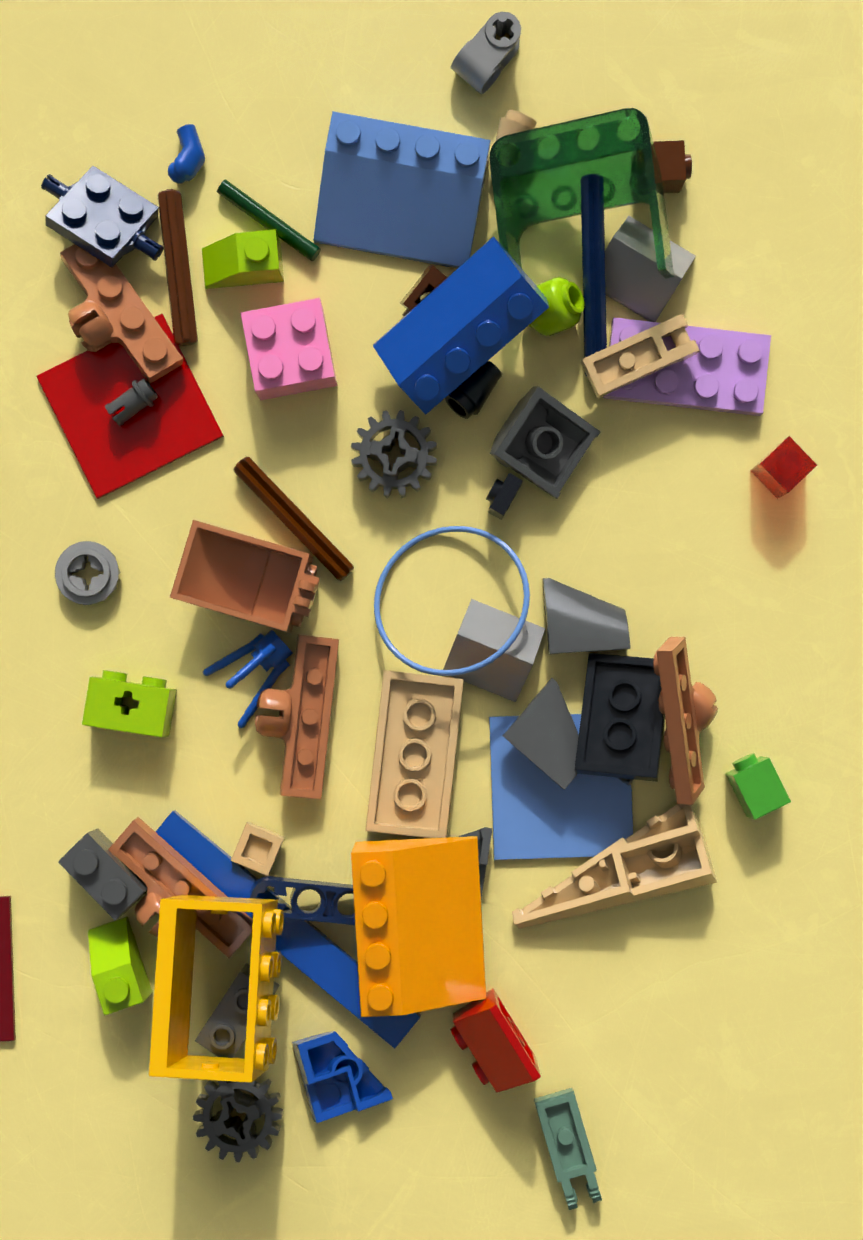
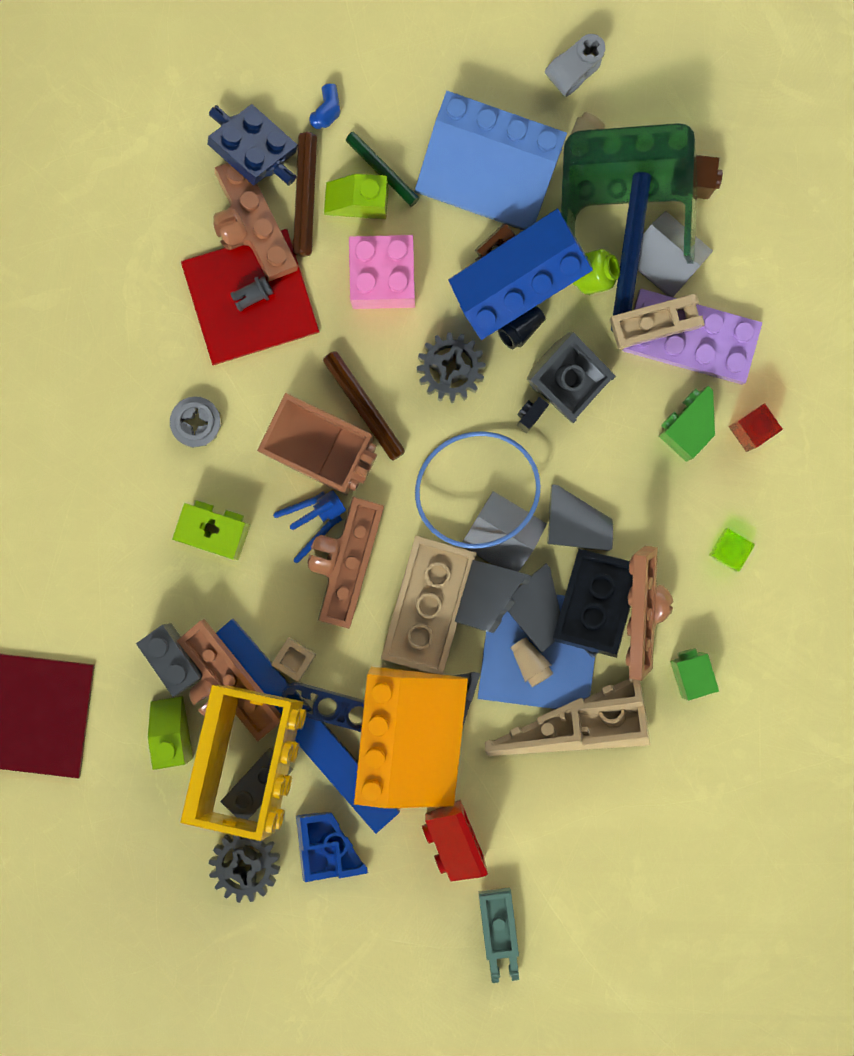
camera: 10 degrees right, 0 degrees up
none -> dark grey slope [455,560,531,633]
none -> tan cone [510,637,554,687]
none -> bright green slope [659,386,715,462]
none -> clear neon green plate [709,528,755,572]

